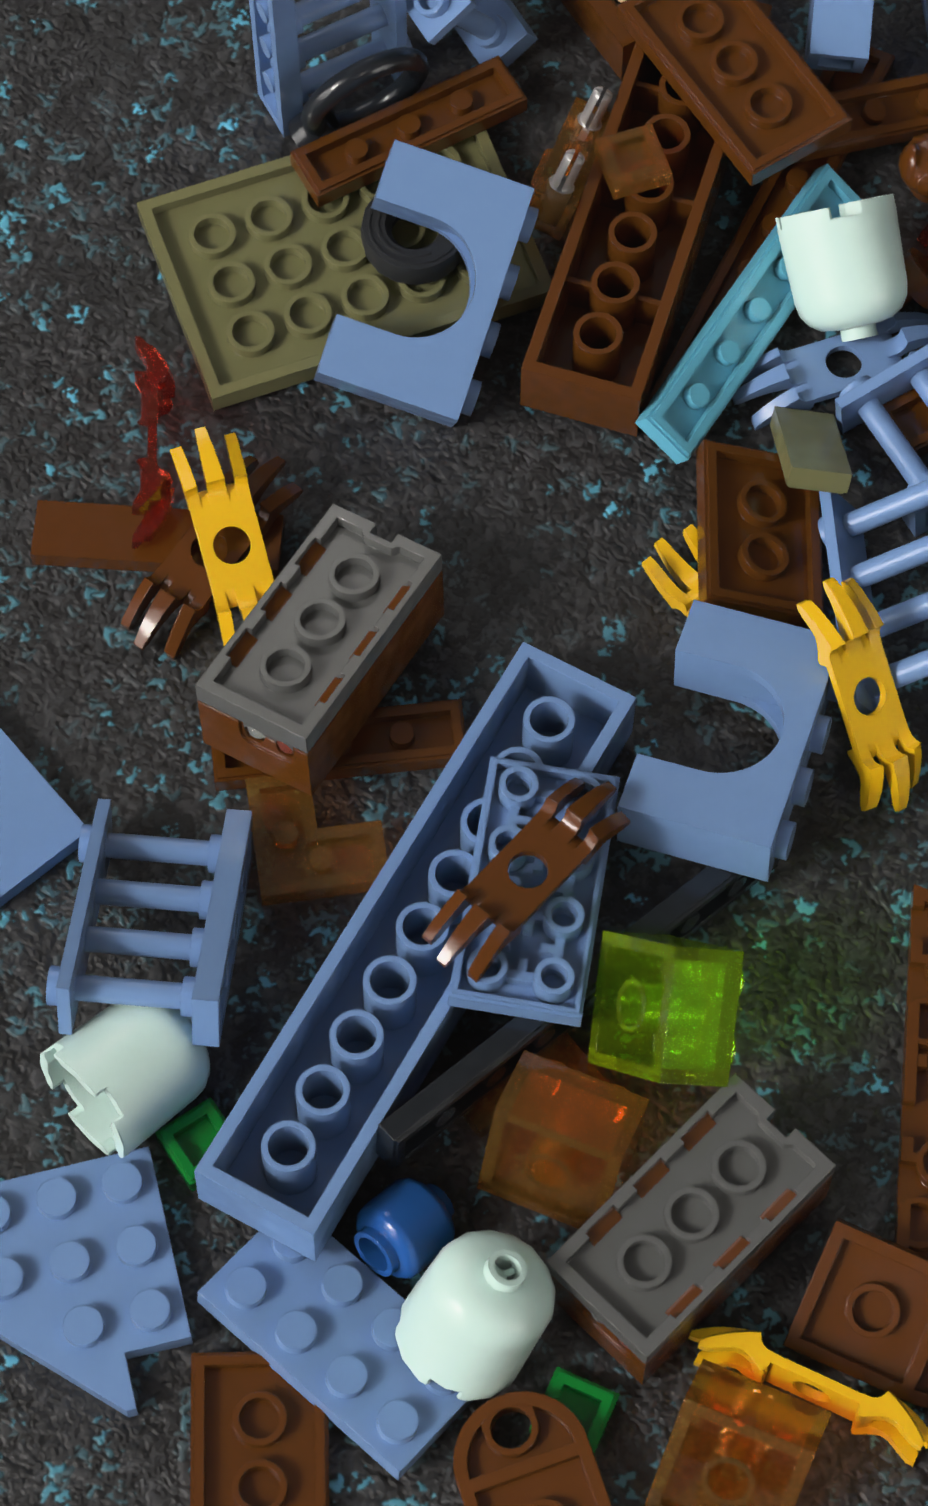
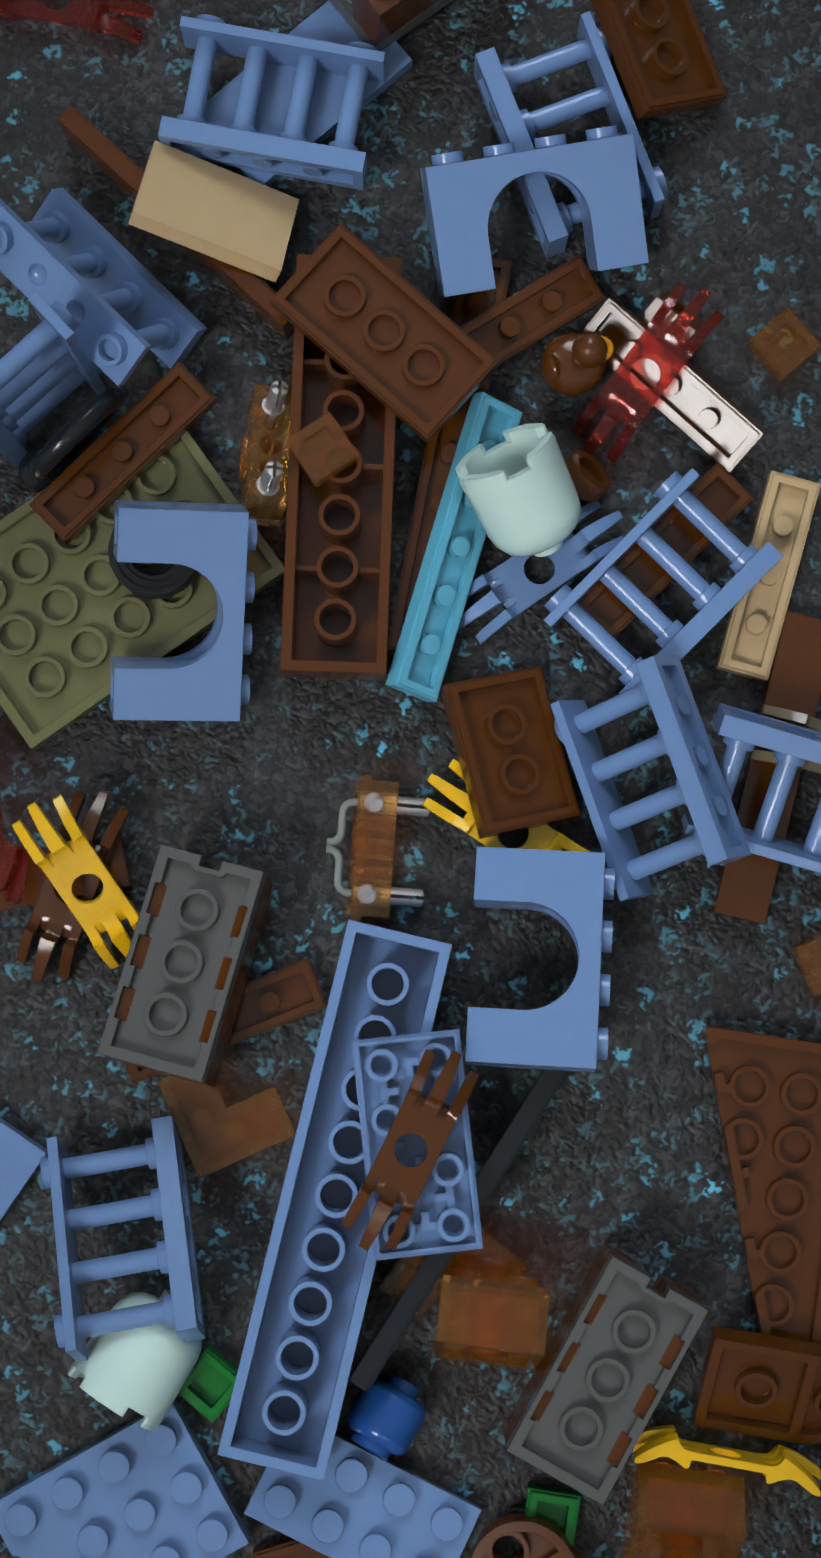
camera: 15 degrees left, 20 degrees up
light aqua cylinder [395,1229,555,1401] -> none
clear neon green brick [587,930,744,1087] -> none
olive tile [770,406,852,494] -> none
yellow piece [796,577,922,812] -> none
none -> clear orange piece [326,774,430,921]

